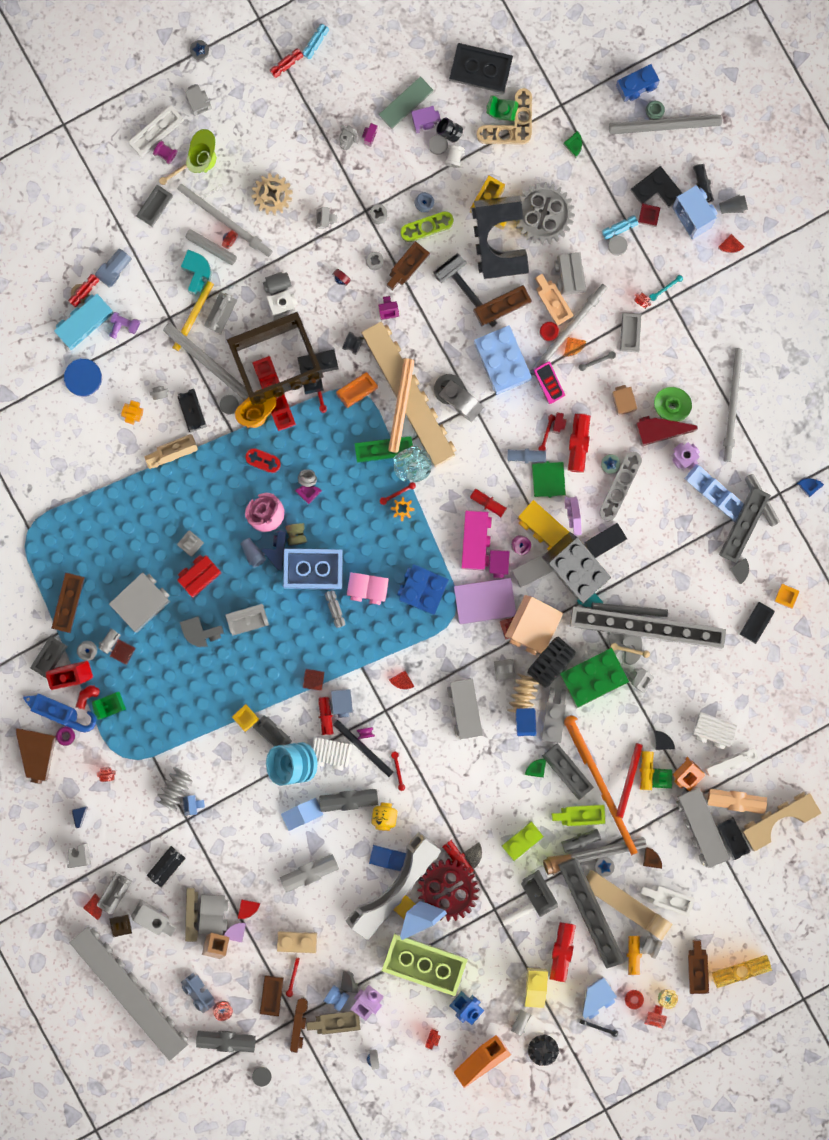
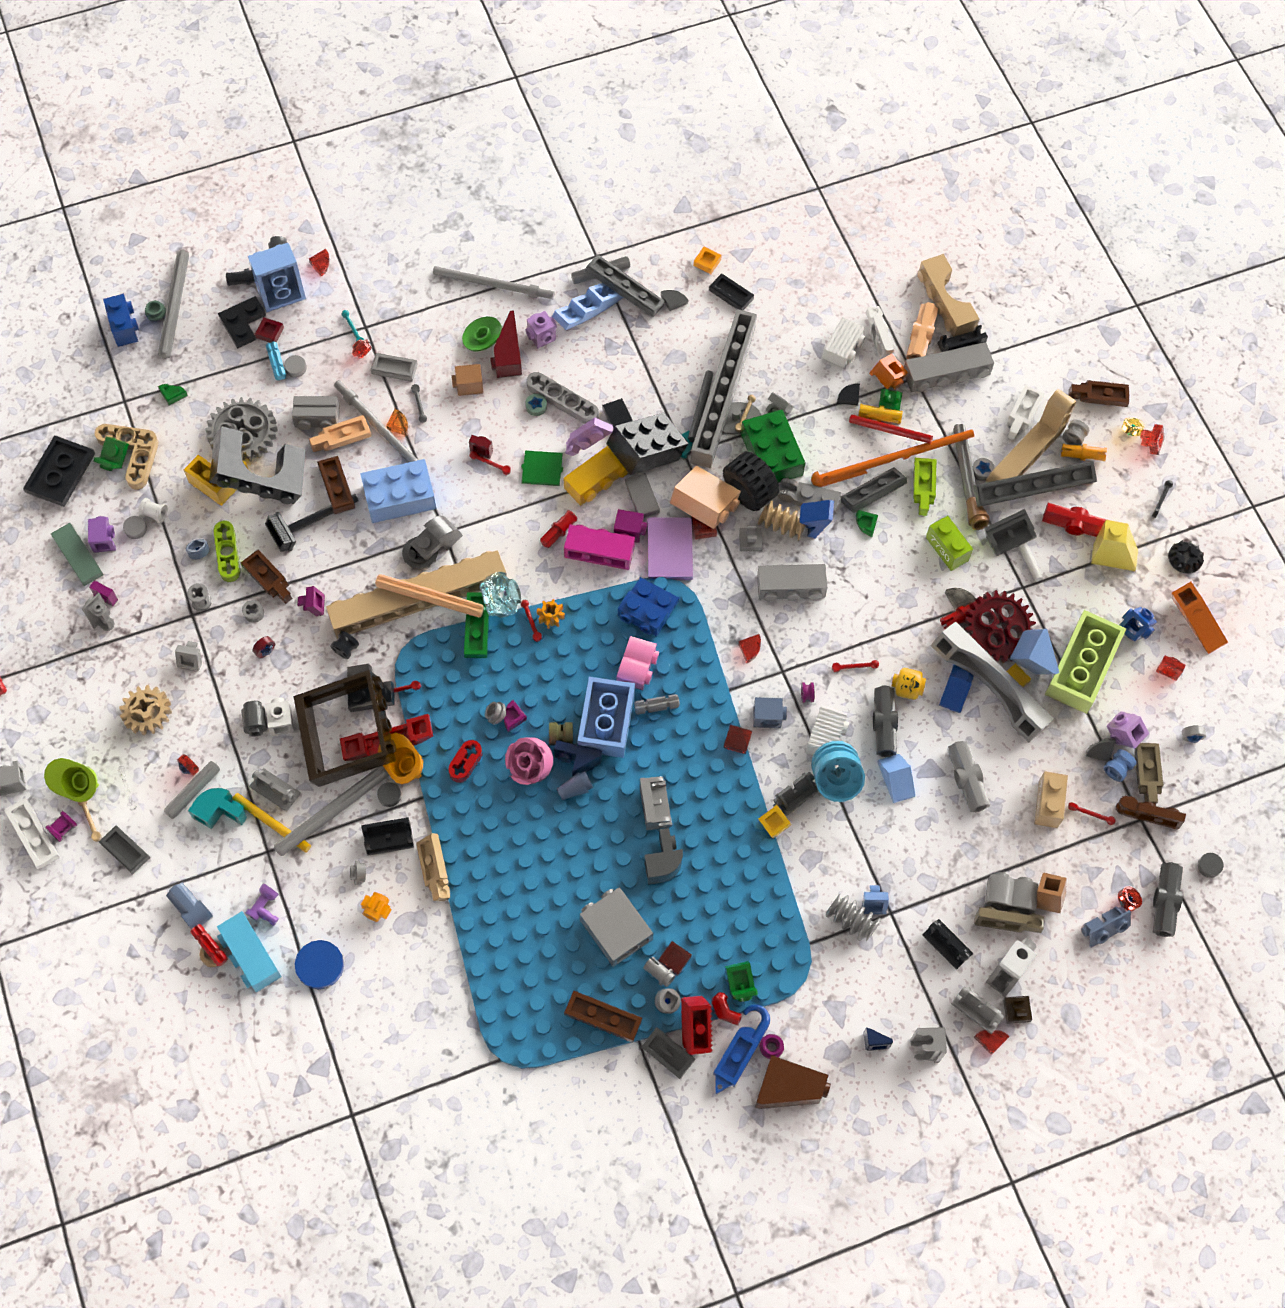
camera: 85 degrees left, 20 degrees down
light grey brick [69,927,189,1061] -> none
clear red plate [97,767,116,782] -> none
light grey bar [177,183,273,257] -> none
light grey tile [177,530,204,557] -> none
red brick [177,555,222,598] -> none
lavender tile [224,923,246,942] -> none
red tile [238,899,261,919] -> none
reddish brown tile [260,975,284,1017] -> none
red axle [318,697,334,735] -> none
black bar [333,720,394,777] -> none
orange tile [336,372,378,408] -> none
black wheel [436,117,463,143] -> none
sand blue pin [507,448,546,464] -> none
magenta tile [511,535,531,555] -> none
light grey pin [511,1010,532,1036] -> none
slope [532,361,566,404] -> none
red tile [540,322,559,341] -> none
dark grey pin [561,829,601,853] -> none
red piece [567,414,591,473] -> none
light blue slope [582,977,617,1019] -> none
clear red plate [624,990,644,1009] -> none
reddish brown tile [643,847,662,869] -> none
clear yellow piece [711,954,772,988] -> none
blue tile [797,478,824,498] -> none

